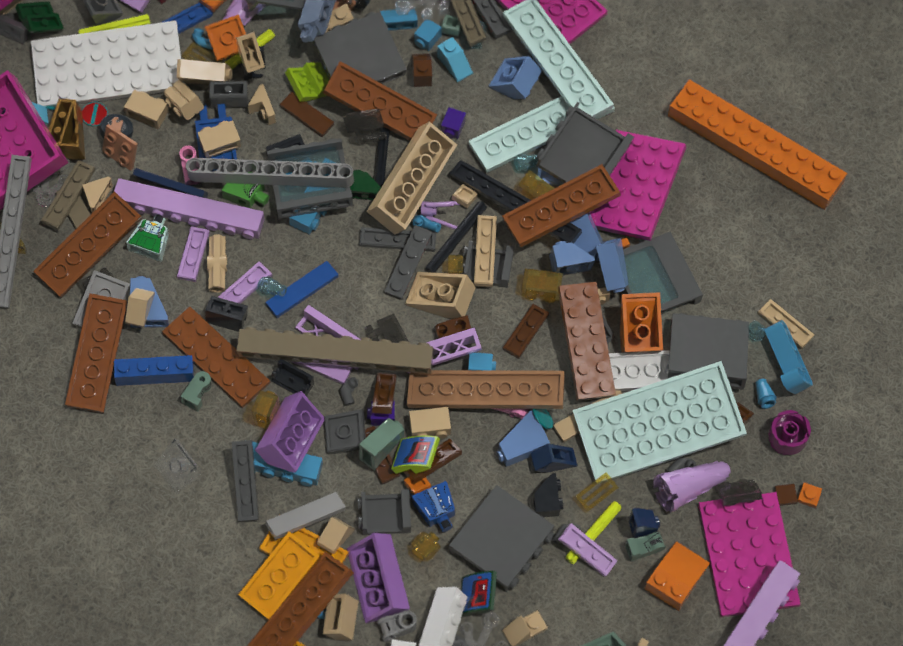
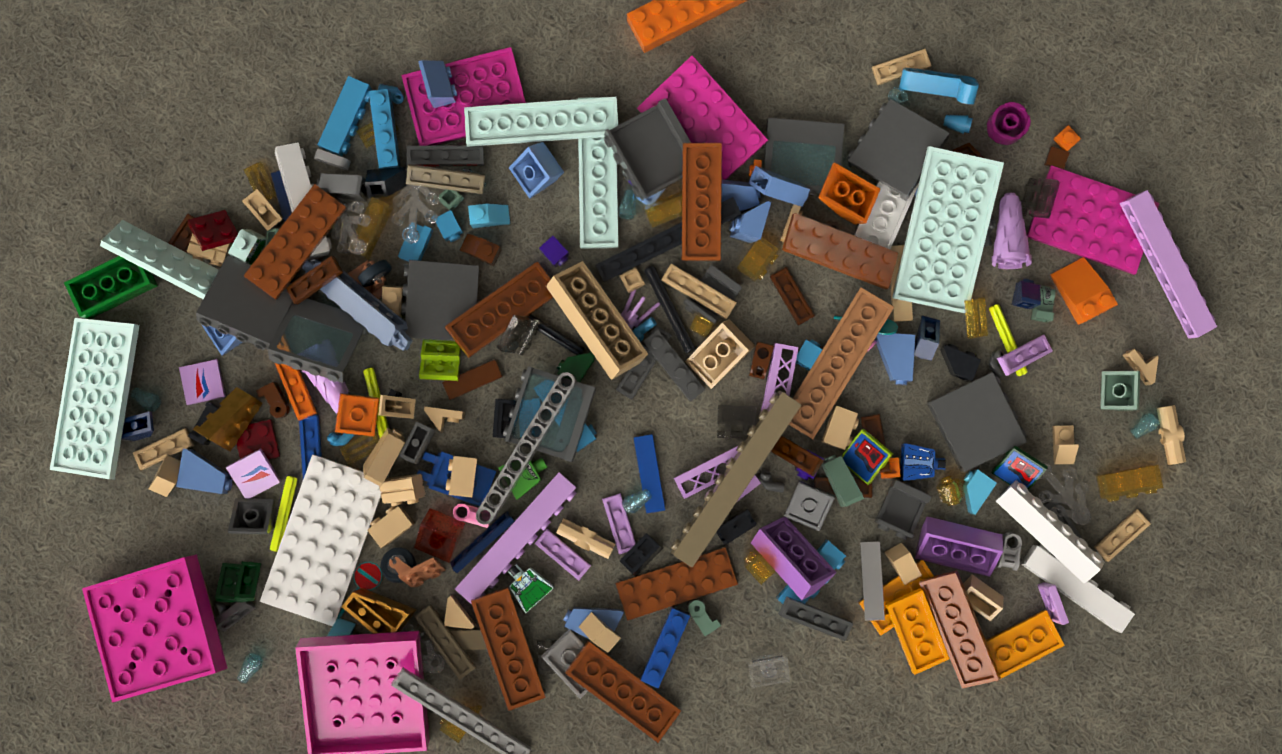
camera: 60 degrees left, 20 degrees up
none -> clear red slope [414,508,465,563]
none -> medium azure slope [963,469,997,515]

